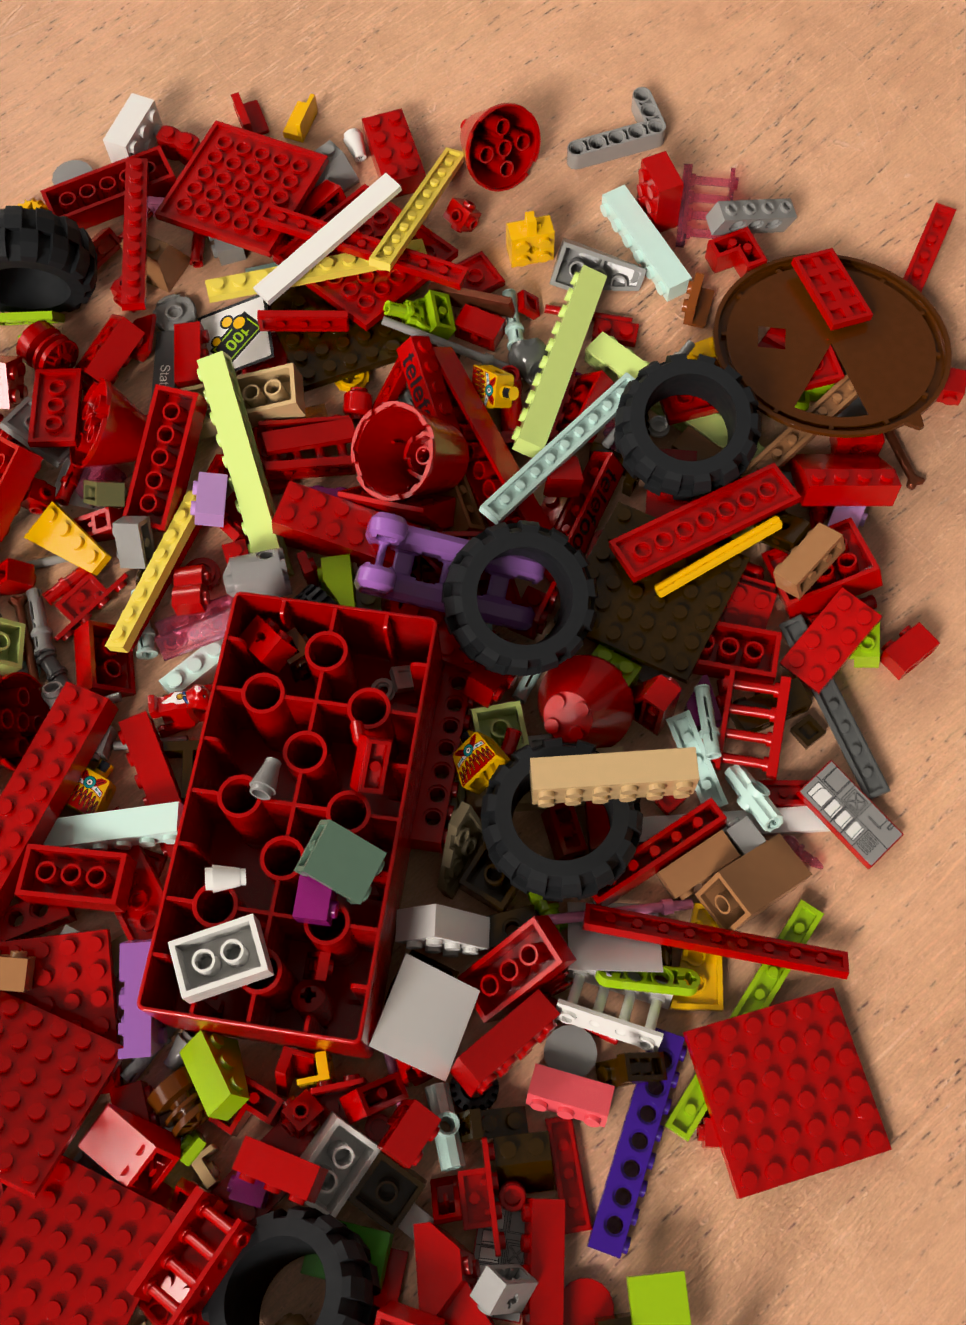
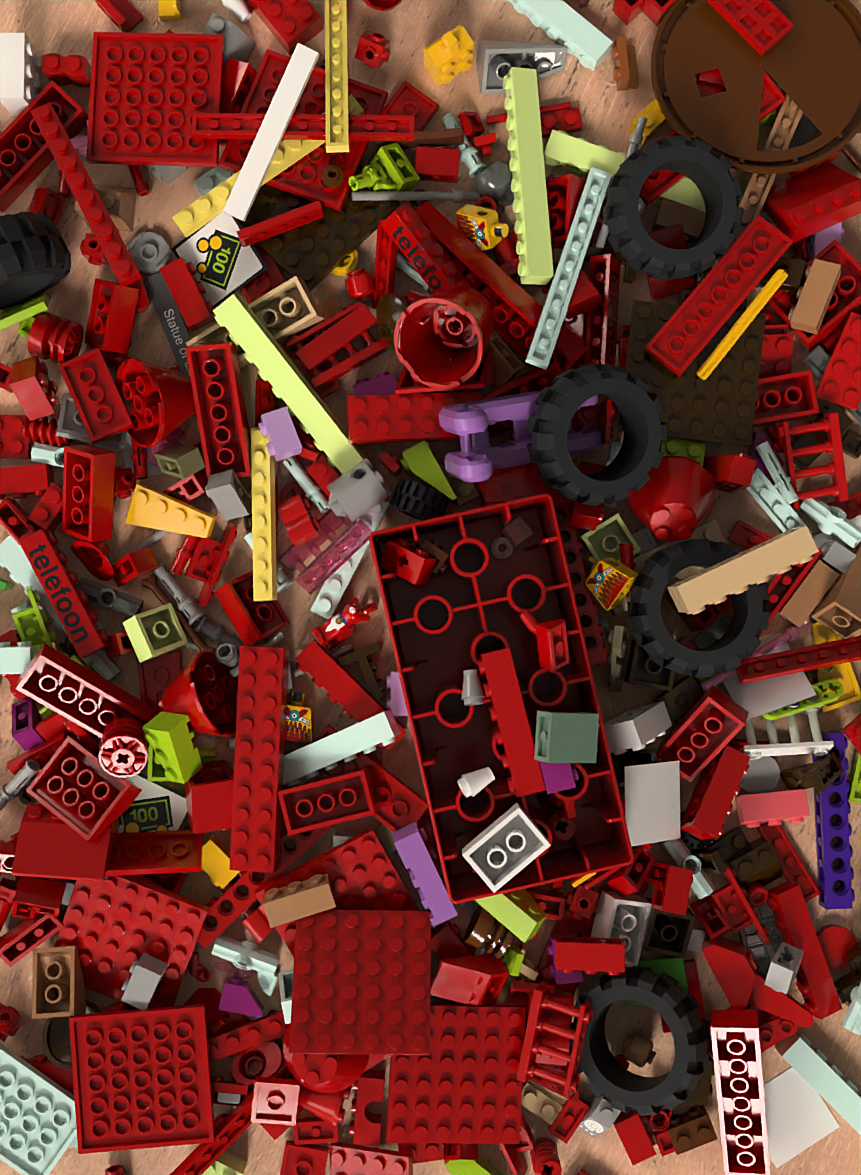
camera: 30 degrees left, 20 degrees up
none -> light aqua pin [283,456,330,514]
none -> reddish brown plate [322,165,344,188]
none -> red tile [472,133,497,157]
none -> red brick [477,647,546,798]

